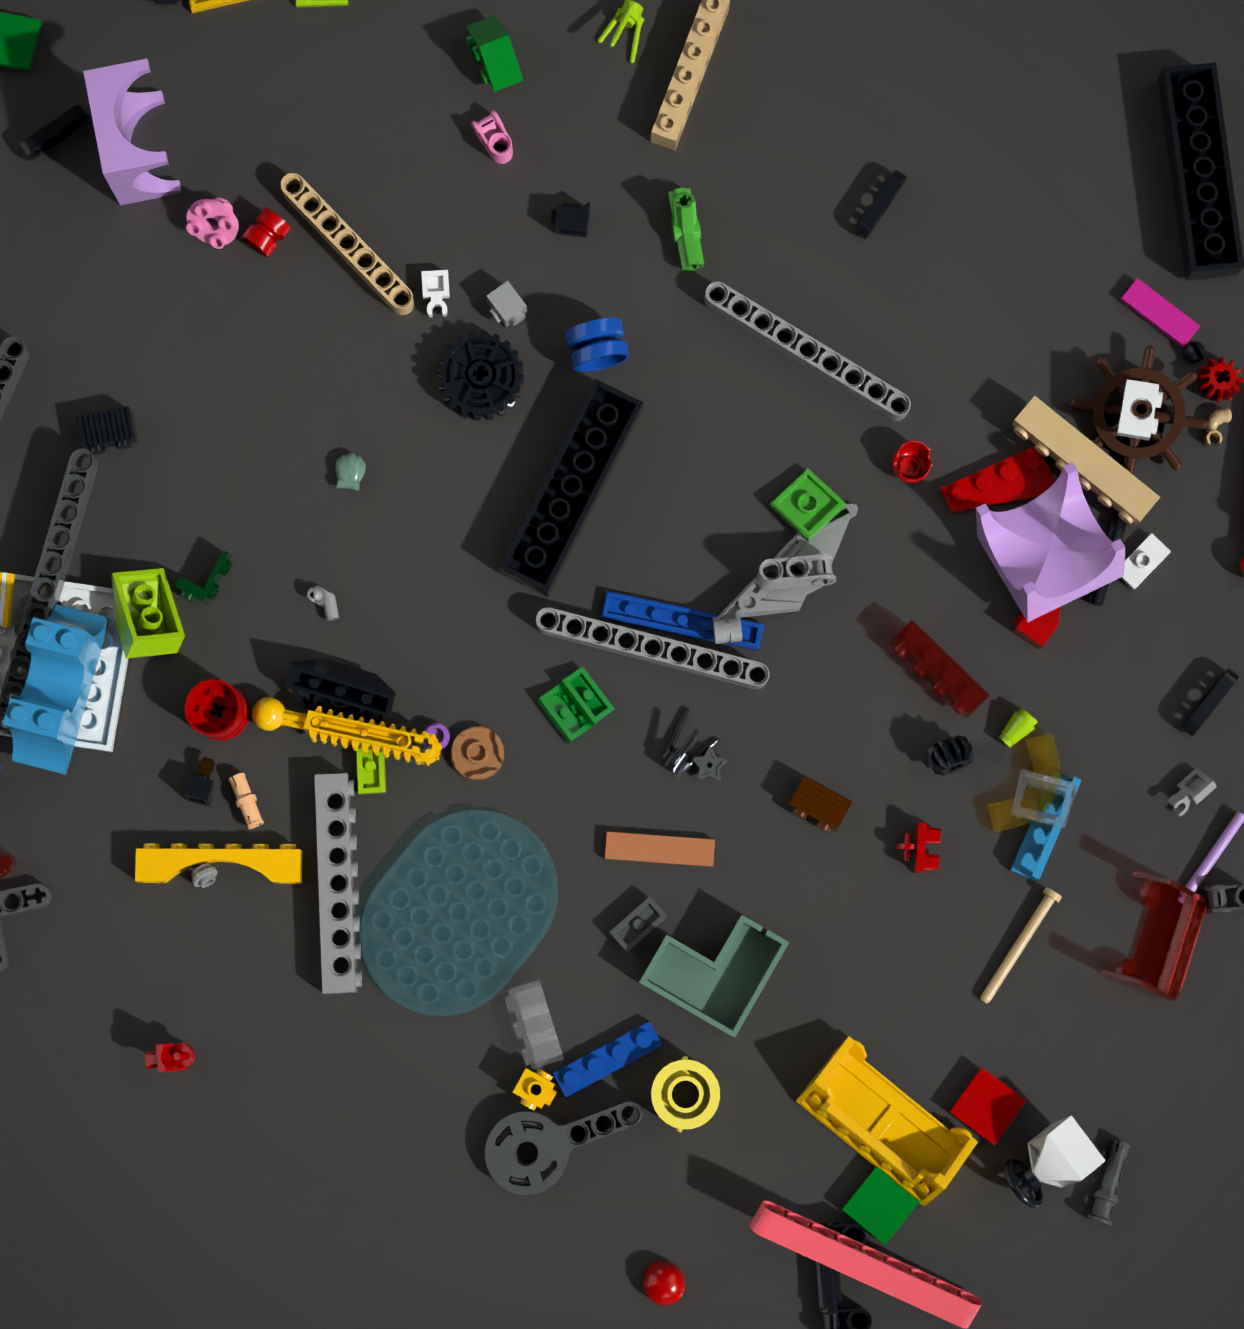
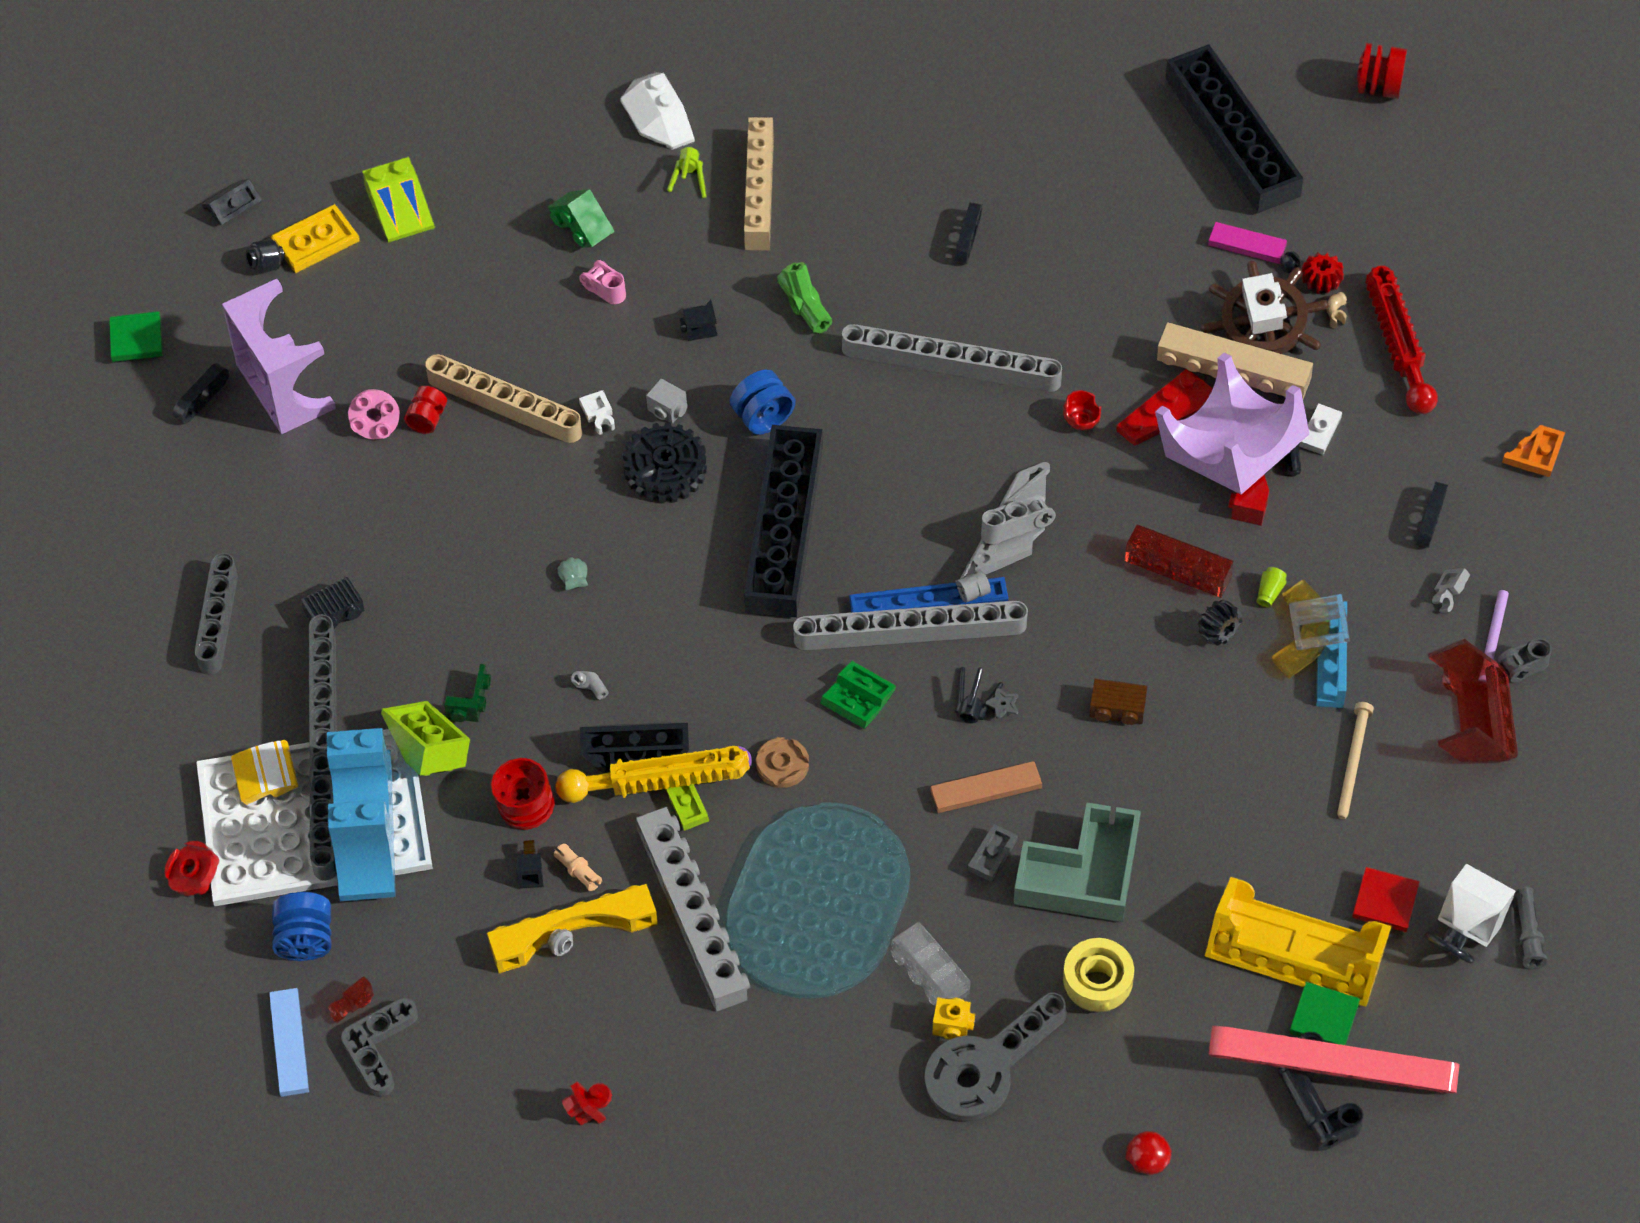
camera: 15 degrees left, 25 degrees down
blue plate [553,1021,663,1097] -> none
bright green tile [770,468,846,542] -> none
red hips [896,822,941,874] -> none

